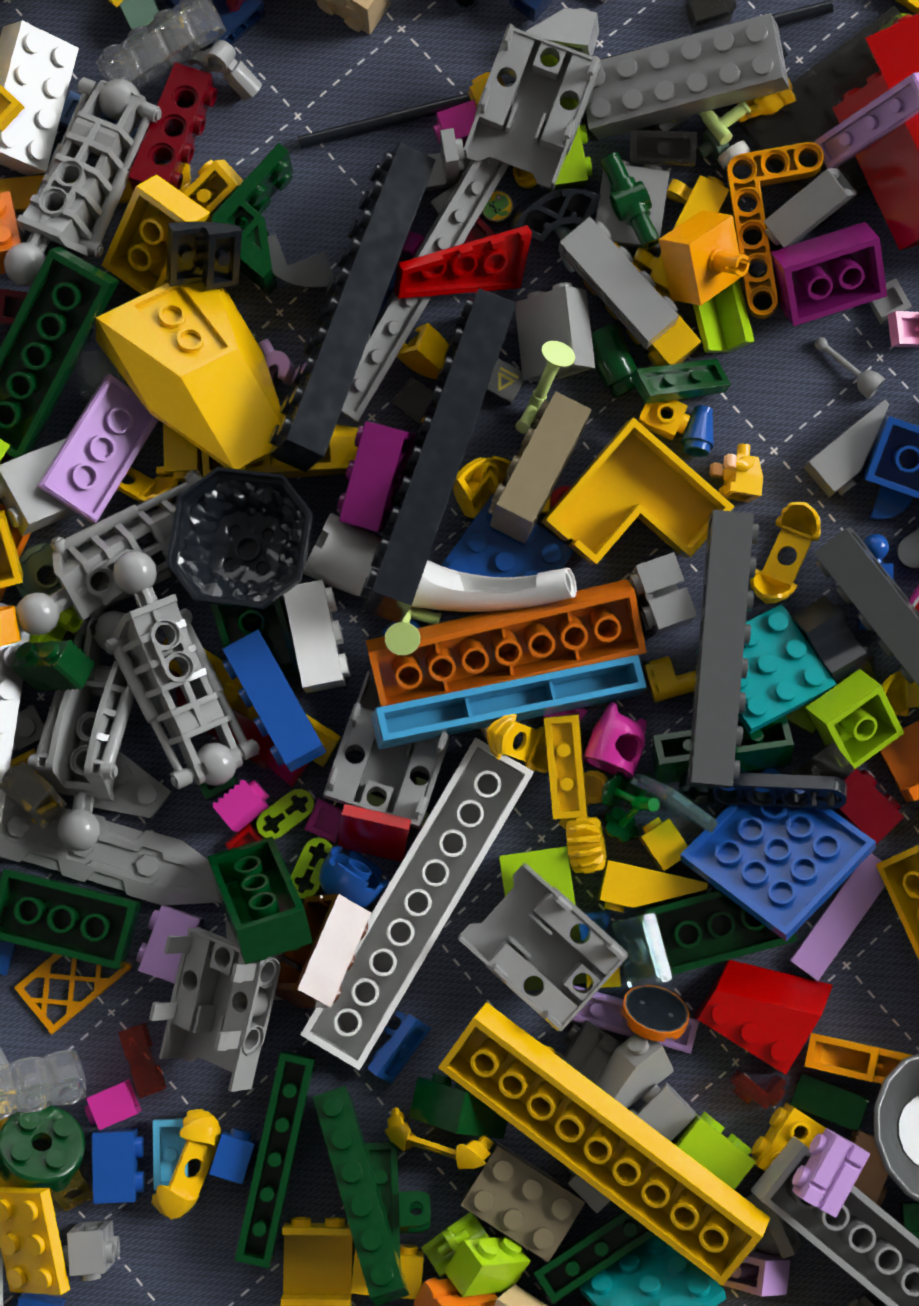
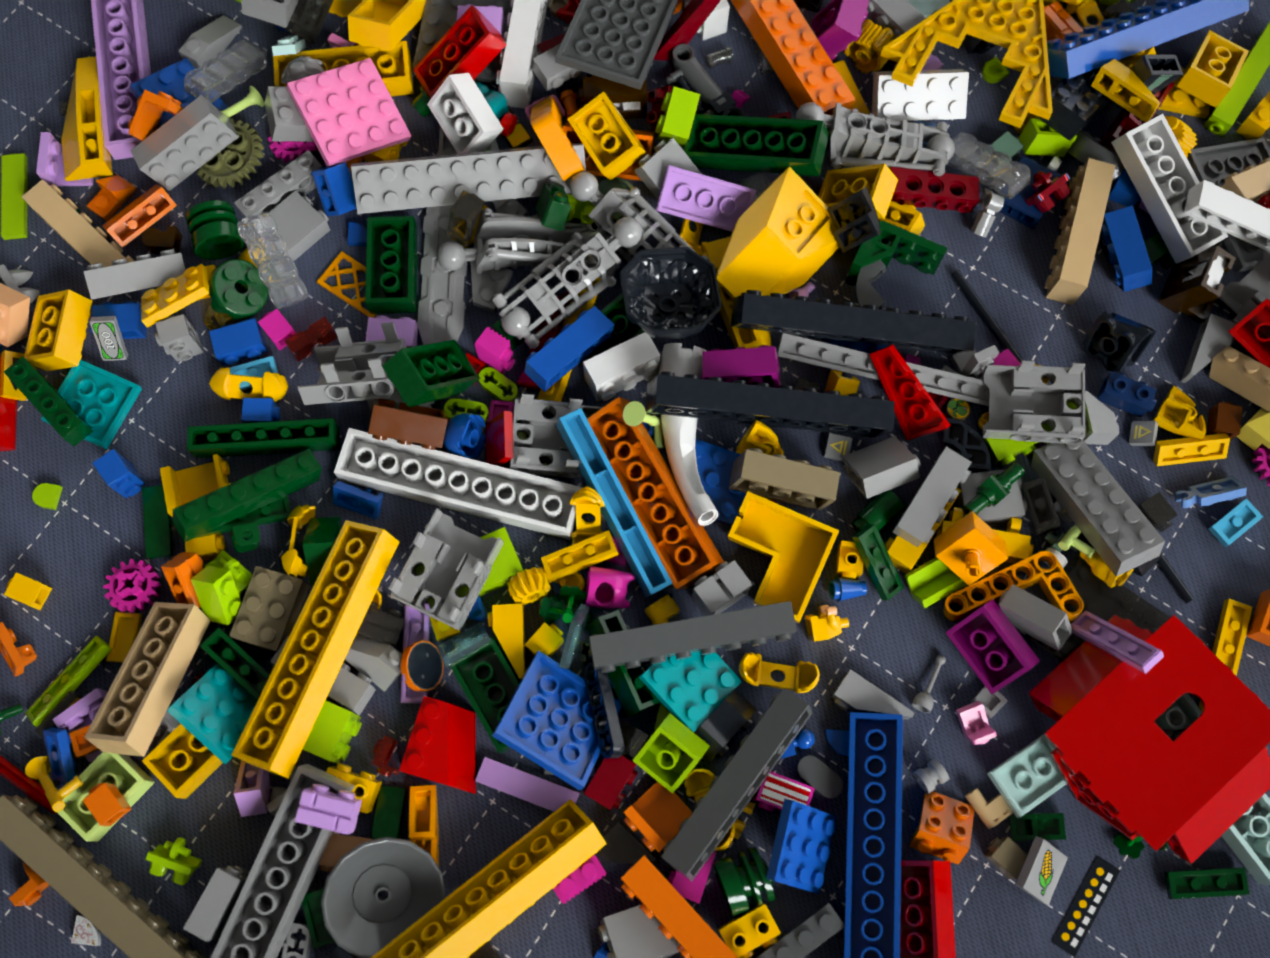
camera: 75 degrees right, 10 degrees down
yellowish green piece [515,341,575,433] -> none

